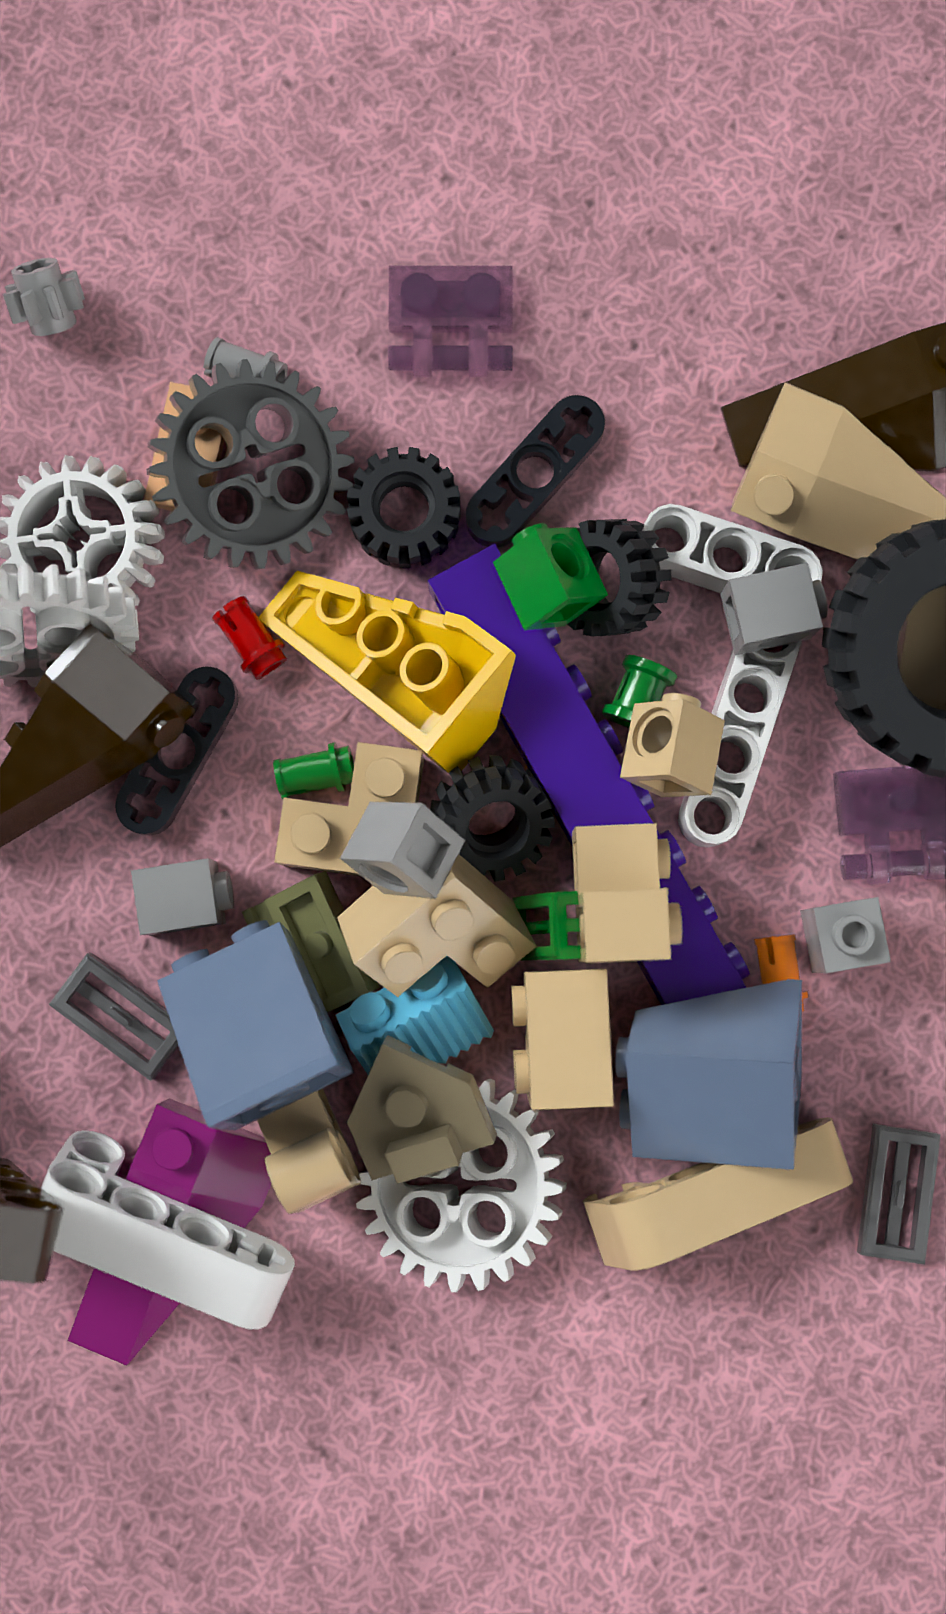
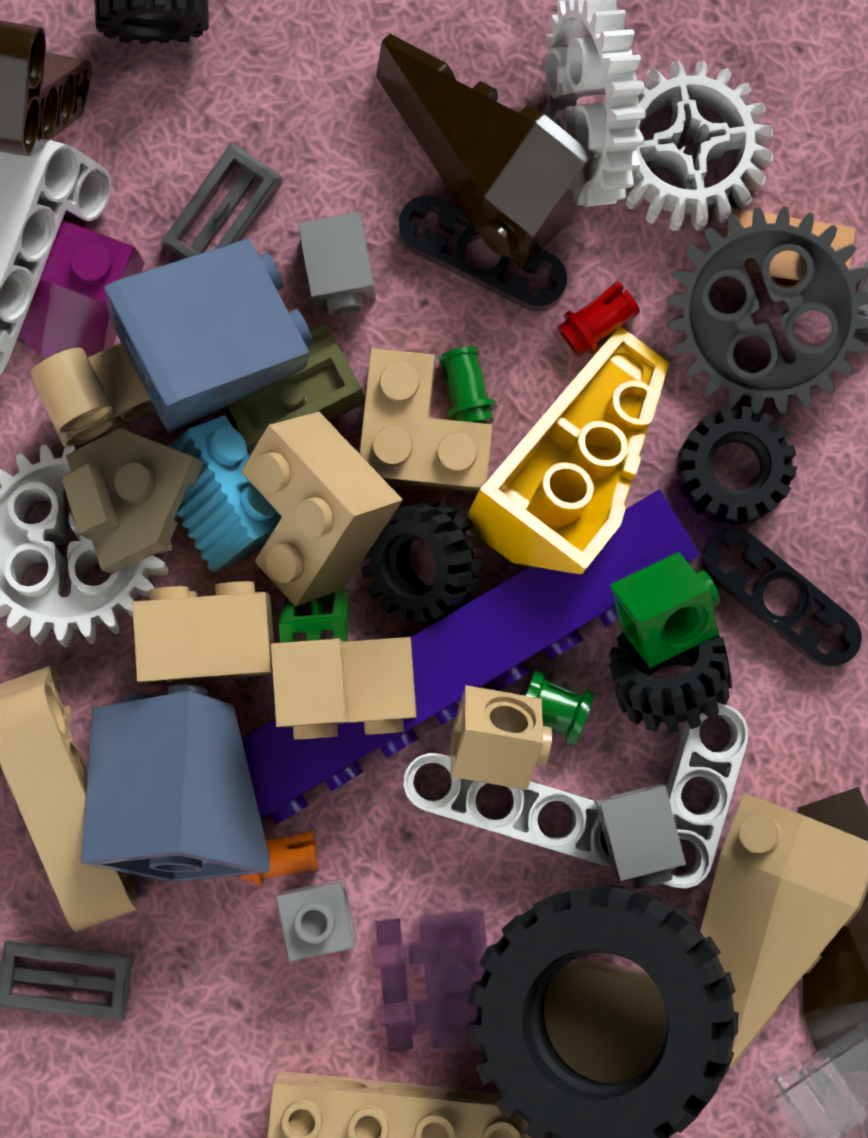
camera: 90 degrees right, 0 degrees up
light grey brick [340,802,465,899] -> none

